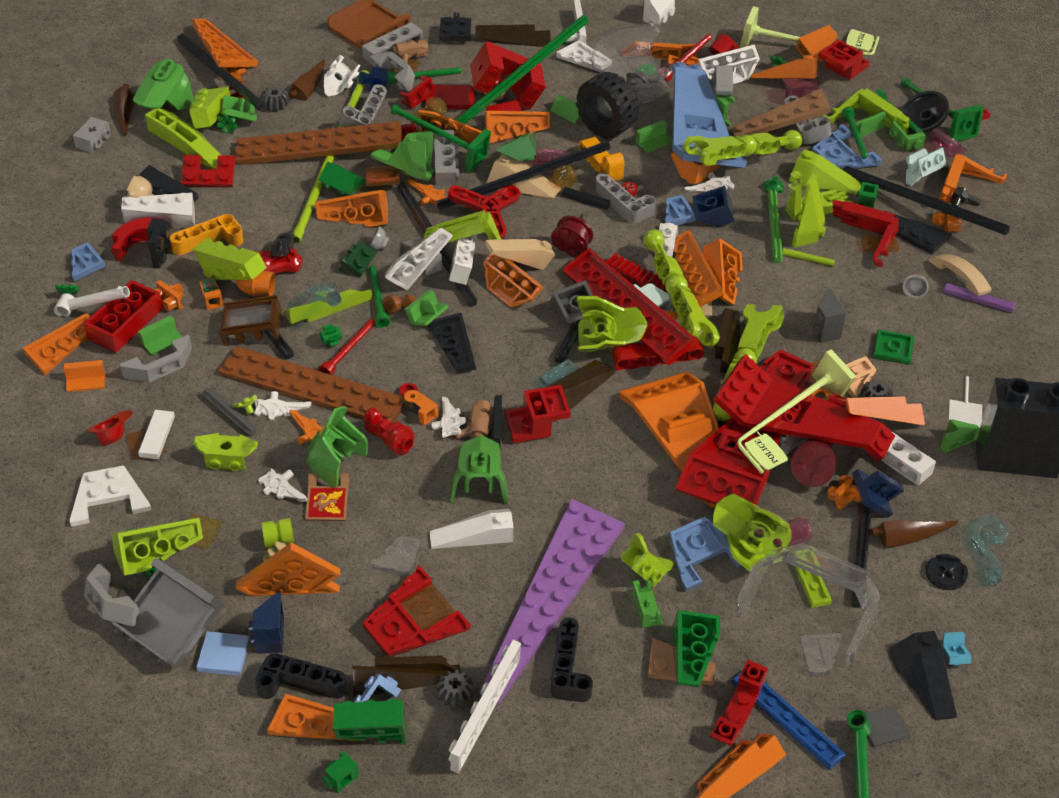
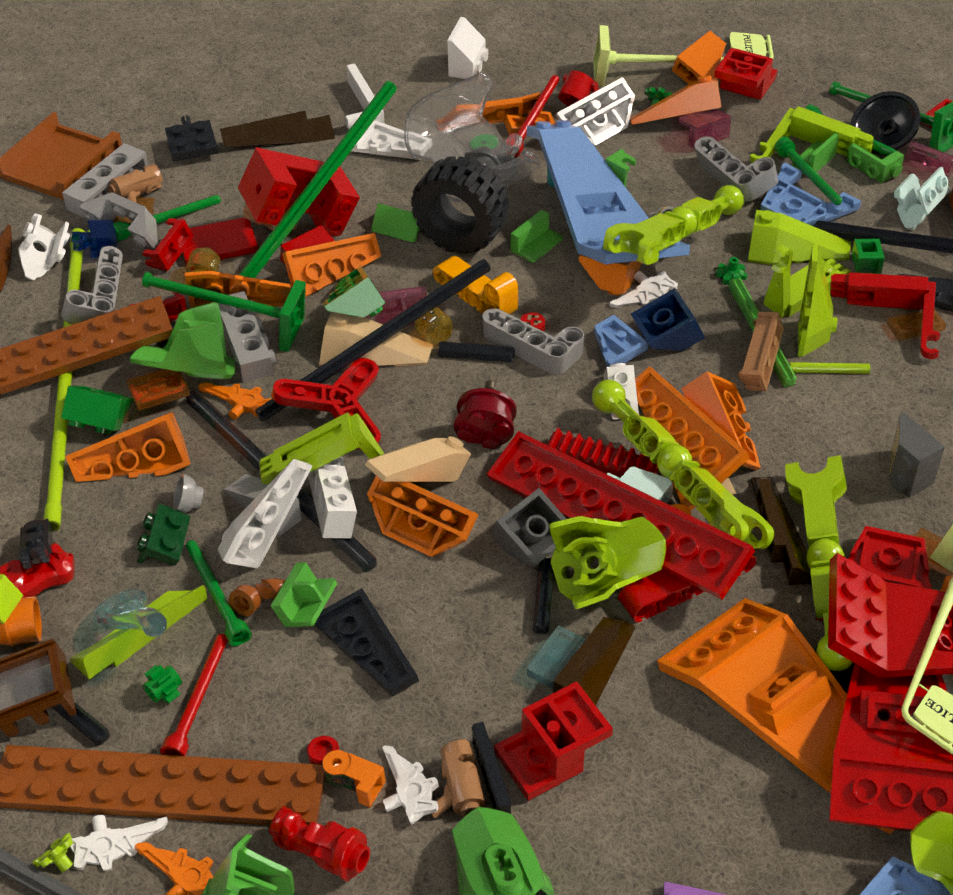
camera: 15 degrees left, 0 degrees up
light grey beam [710,65,733,96] -> none
medium nougat wing [731,89,831,137] -> none
none -> medium nougat container [738,312,784,391]

